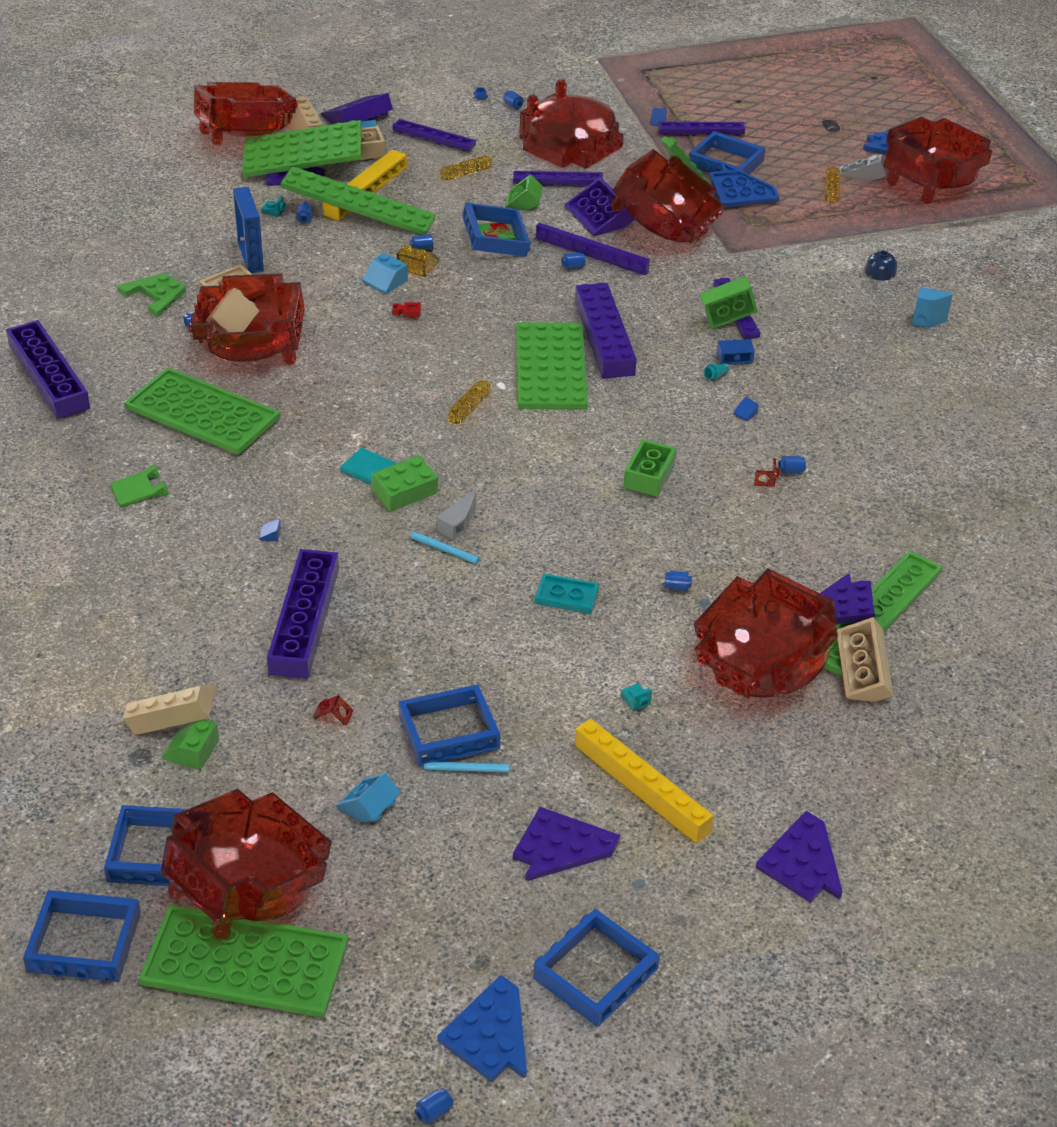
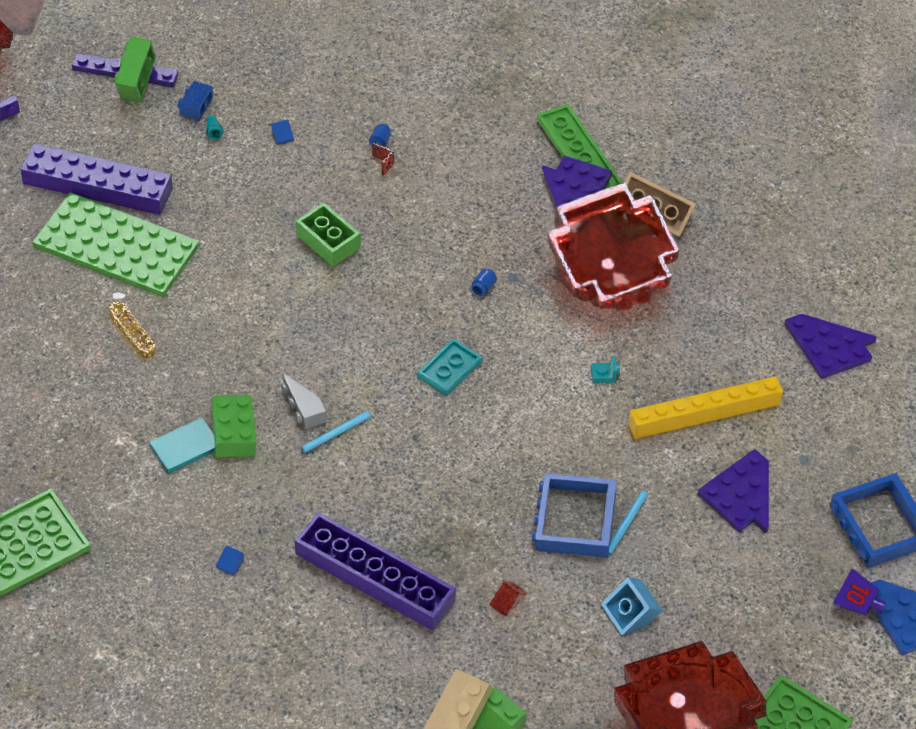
camera: 65 degrees left, 10 degrees up
bright green flag [110,465,169,507] -> none
none -> dark purple torso [833,569,887,616]

